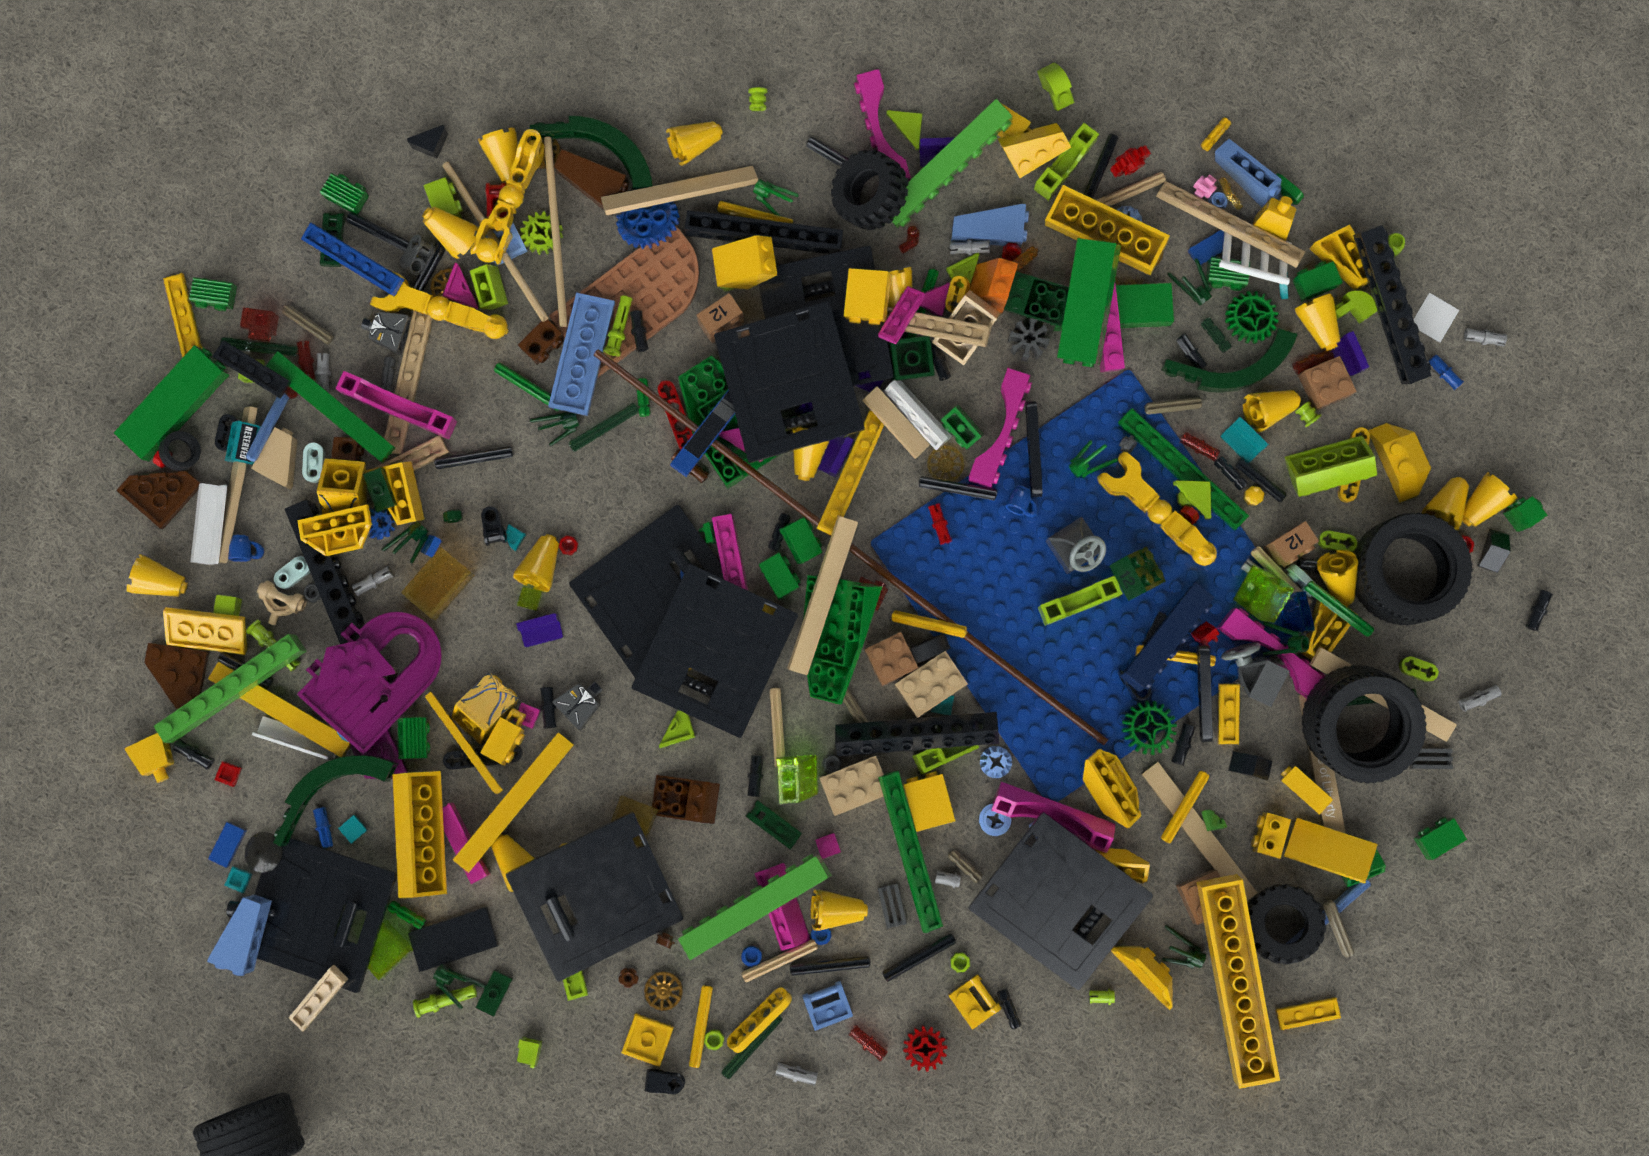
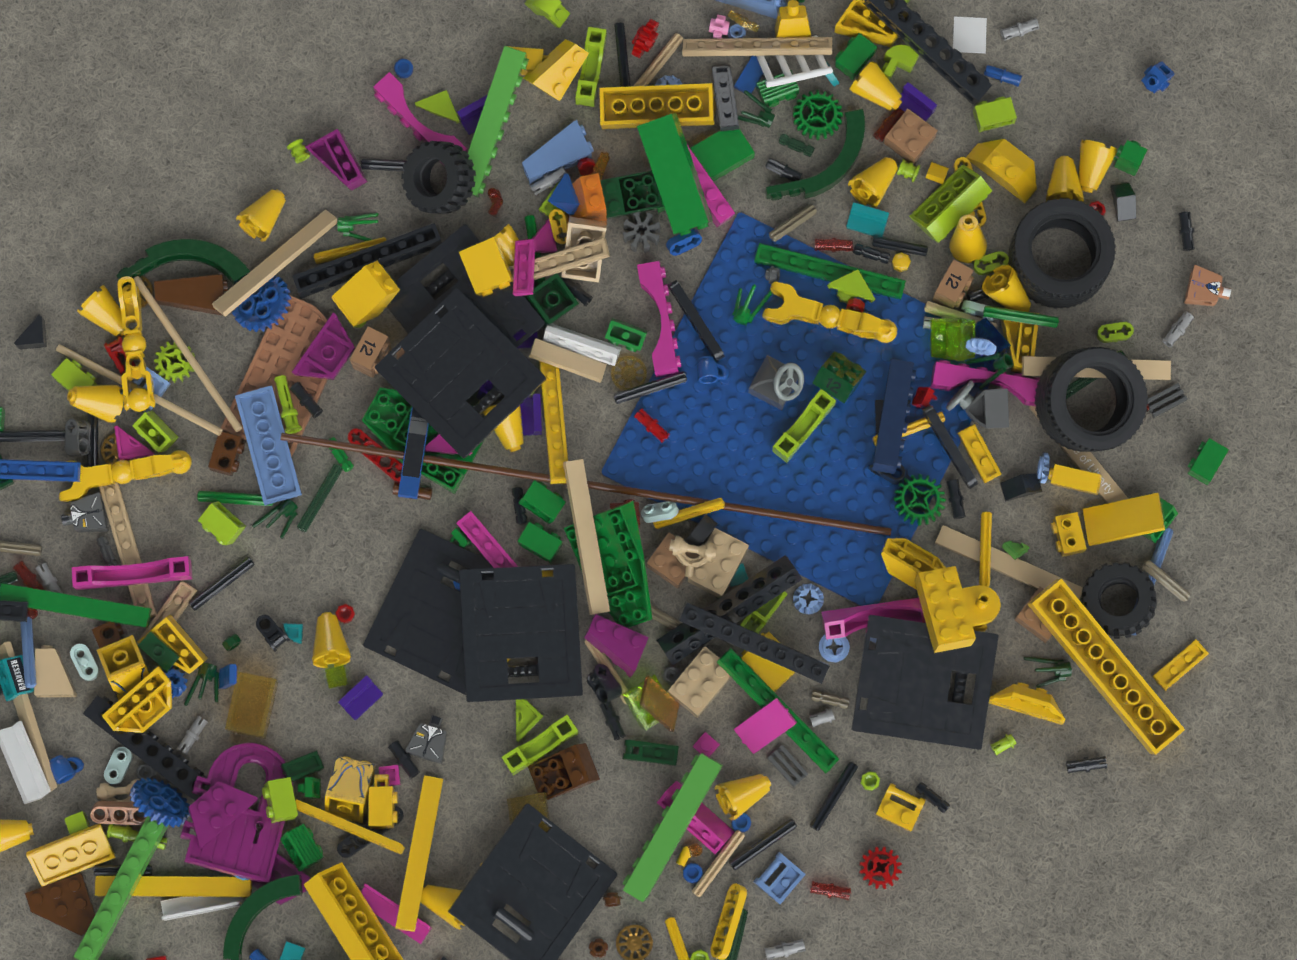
camera: 30 degrees left, 5 degrees down
none -> nougat beam [90,801,147,825]
none -> blue gear [129,777,190,828]
none -> lime brick [198,501,246,545]
none -> lime brick [262,777,298,823]
none -> dark green tile [280,750,324,782]
none -> magenta wing [292,313,355,380]
none -> green tile [298,777,321,799]
none -> magenta wedge [305,129,368,191]
none -> blue tile [394,59,413,79]
none -> lime arch [501,715,578,776]
none -> blue slope [548,173,579,215]
none -> magenta wedge [584,614,649,678]
none -> black piece [586,664,622,703]
none -> clear orange piece [640,676,680,732]
none -> light aqua plate [641,501,679,523]
none -> blue beam [666,229,702,256]
none -> tan piece [669,536,717,577]
none -> arm [676,844,703,867]
none -> black brick [678,601,830,684]
none -> tile [712,65,739,131]
none -> dark pink piece [733,698,797,754]
none -> yellow brick [914,566,1001,653]
none -> yellow tile [925,162,949,184]
none -> yellow cone [949,215,987,263]
none -> light blue gear [966,338,997,356]
none -> lime brick [973,96,1017,132]
none -> light blue gear [1037,453,1050,484]
none -> black pin [1066,756,1107,774]
none -> blue brick [1141,61,1175,93]
none -> nougat torso [1184,265,1231,306]

